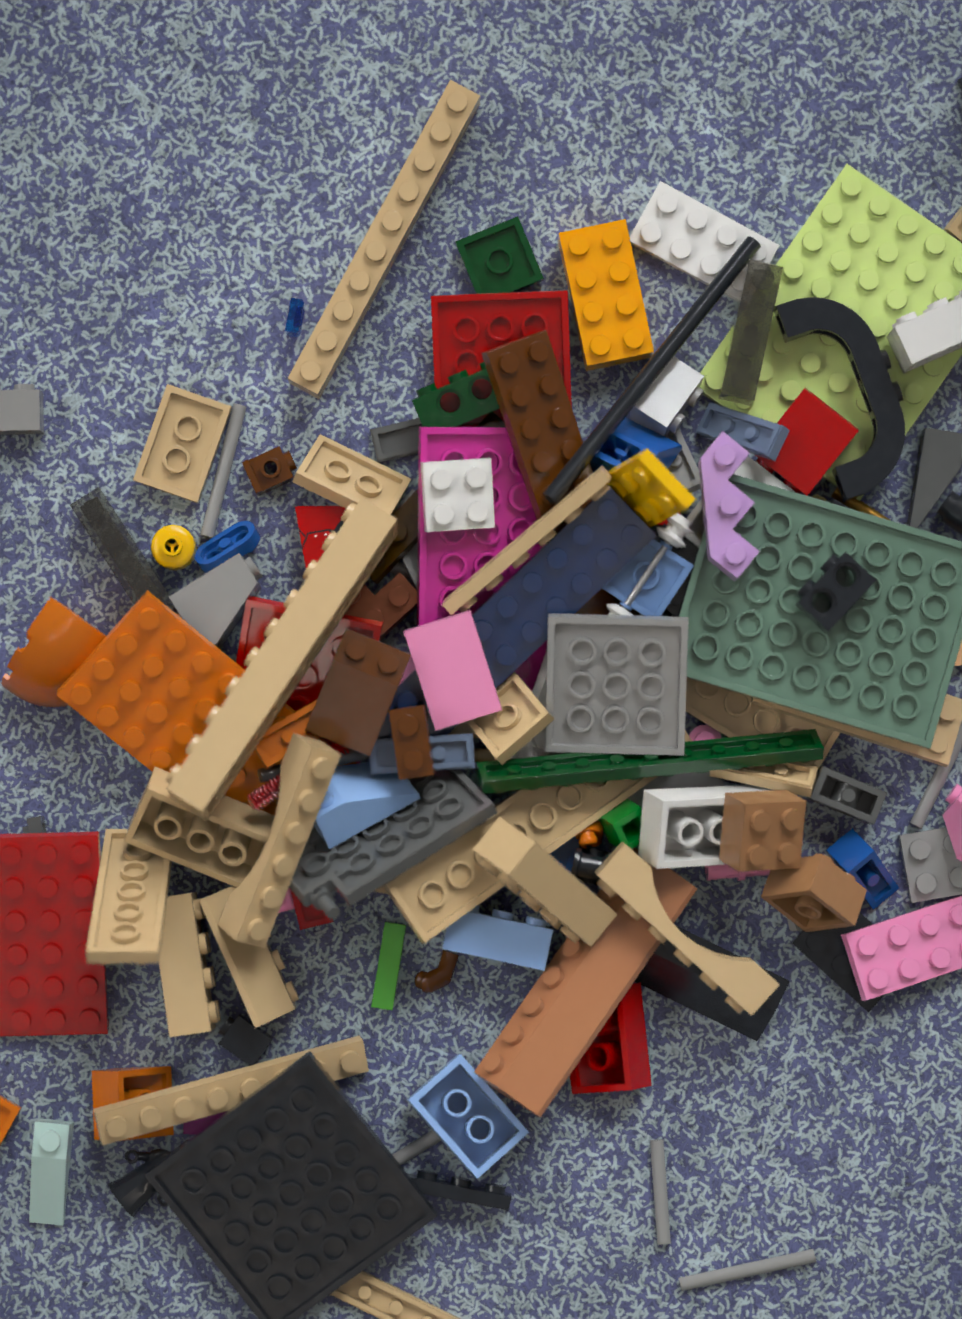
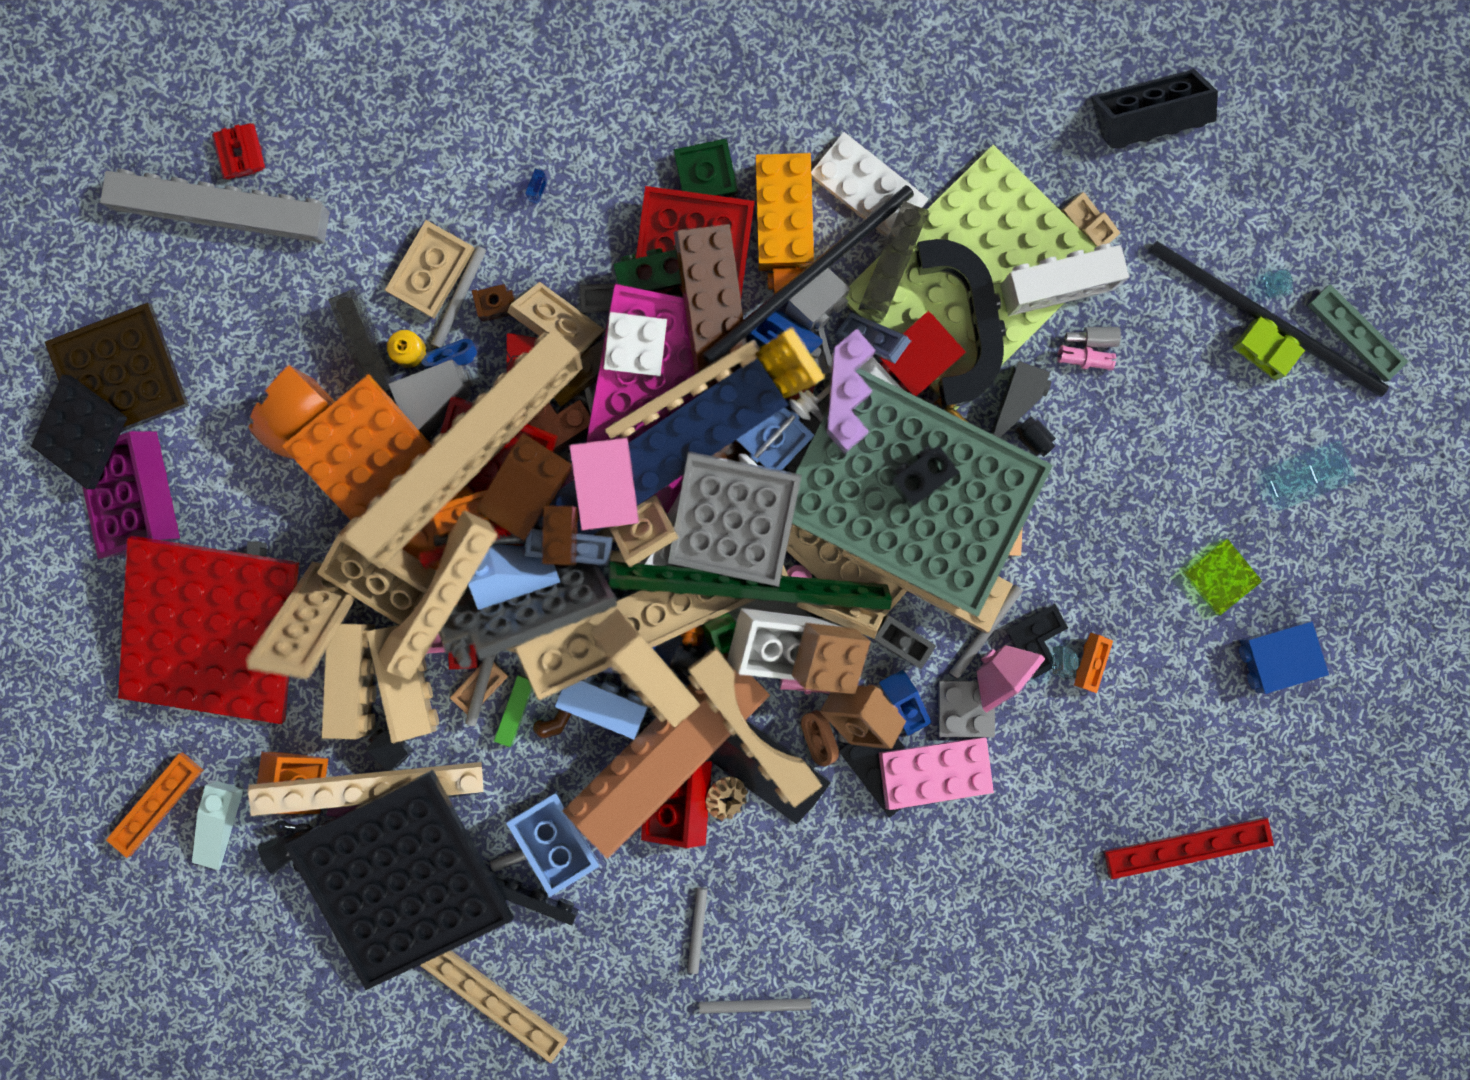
camera: 10 degrees right, 0 degrees up
tan brick [288,80,480,399] -> none
none -> light nougat tile [450,662,509,714]
none -> light grey piece [465,655,496,726]
none -> tan gear [706,777,748,821]
none -> orange brick [768,267,804,294]
none -> nougat plate [801,710,839,767]

